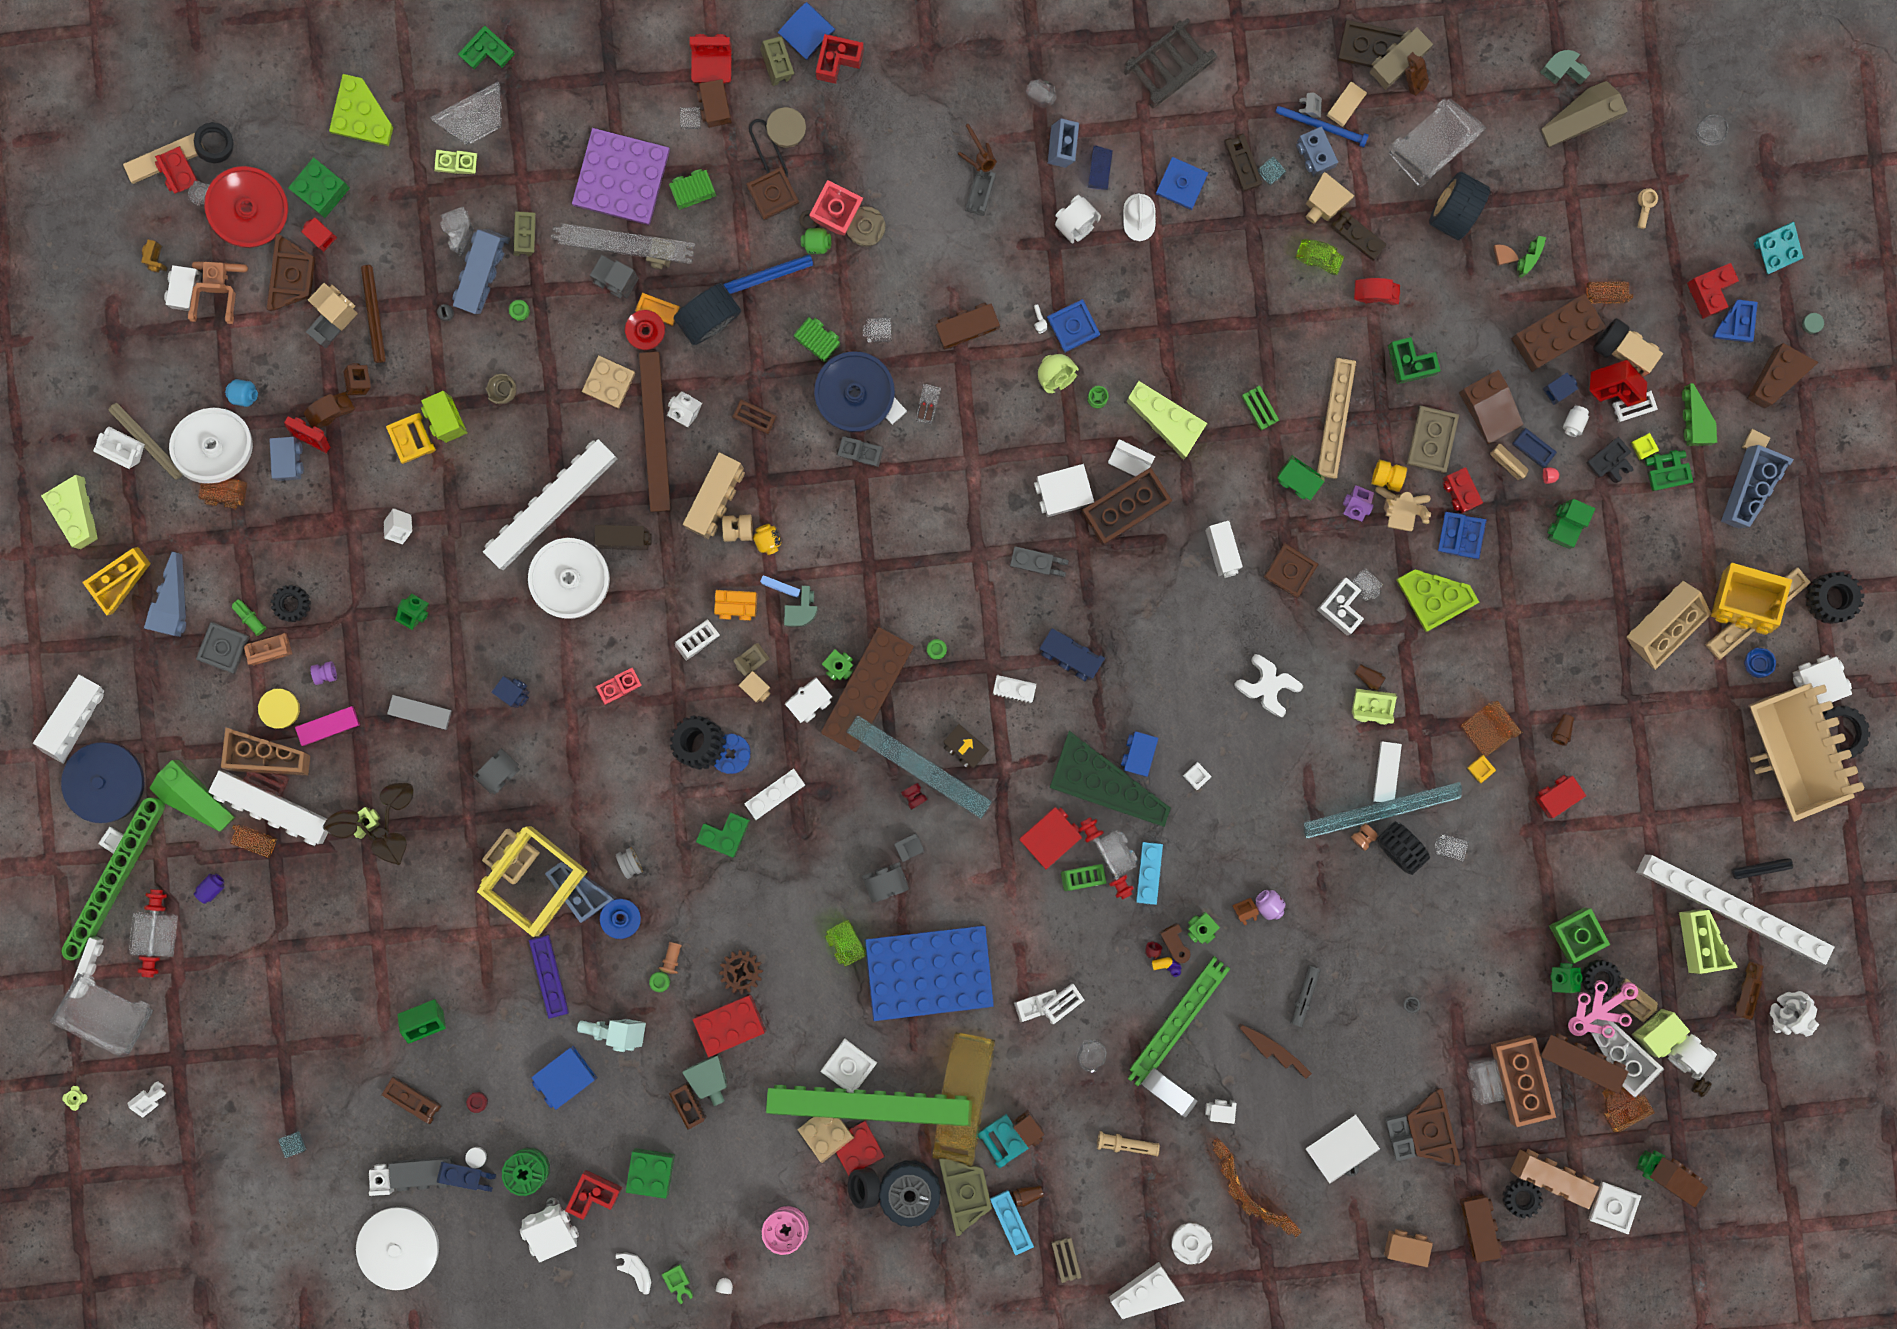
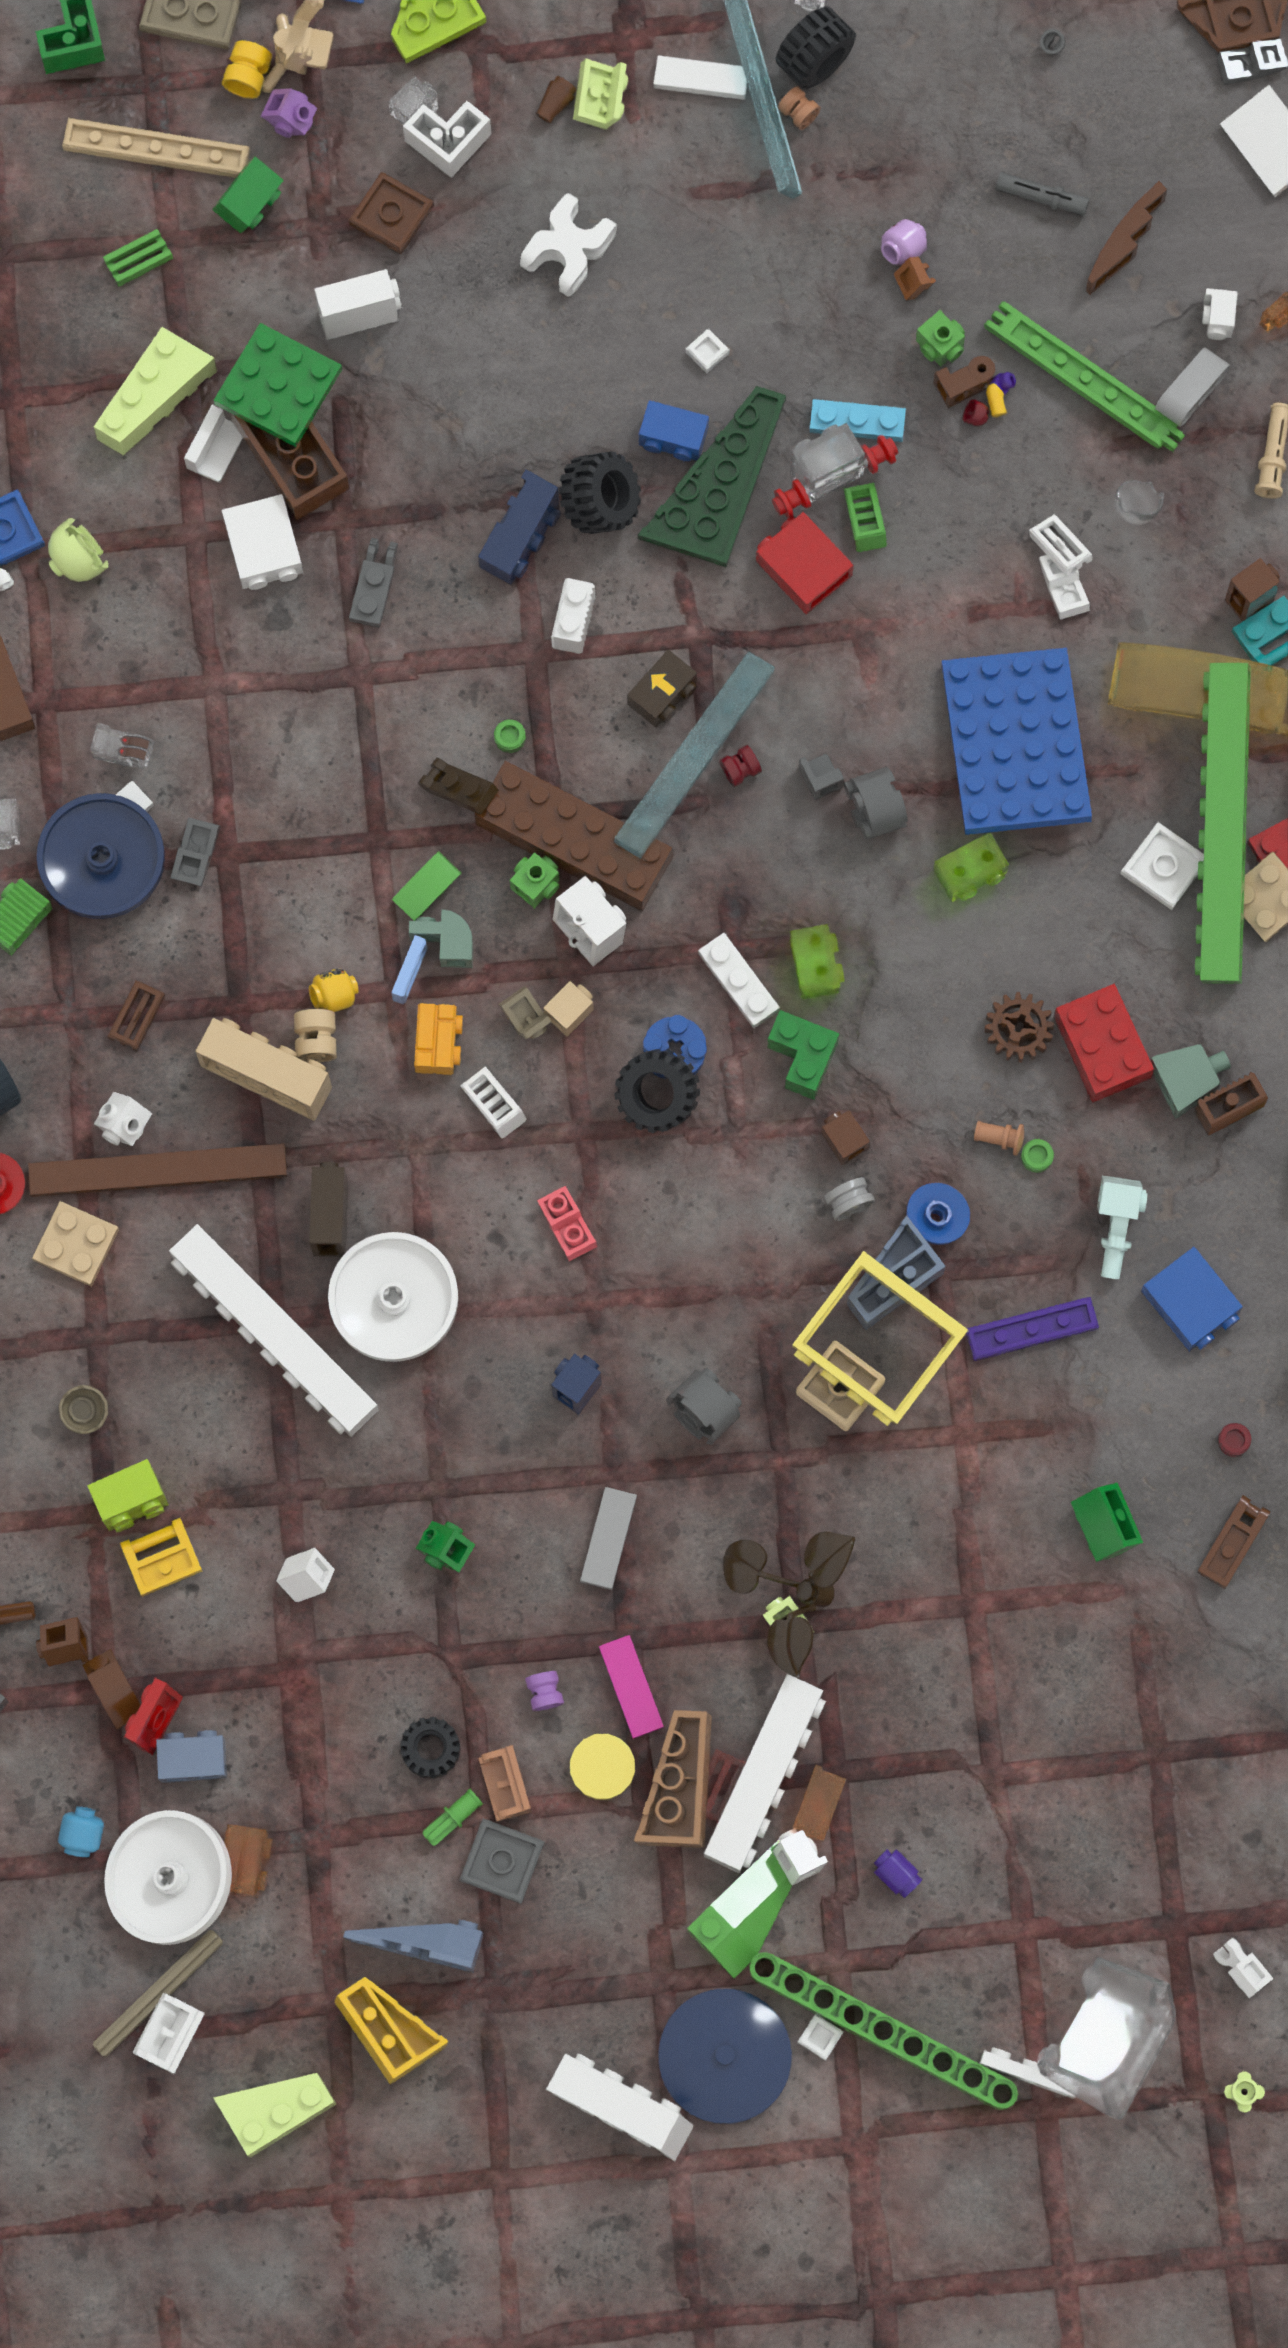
camera: 85 degrees left, 10 degrees down
clear brick [129,889,178,977] -> none
bright green wheel [1087,386,1109,409] -> none
none -> green plate [214,323,342,447]
none -> bright green slope [392,852,462,921]
none -> dark brown plate [418,757,499,815]
none -> black tyre [559,451,641,534]
none -> white brick [772,1829,828,1885]
none -> clear neon green brick [790,924,845,1000]
none -> reddish brown brick [821,1110,870,1166]

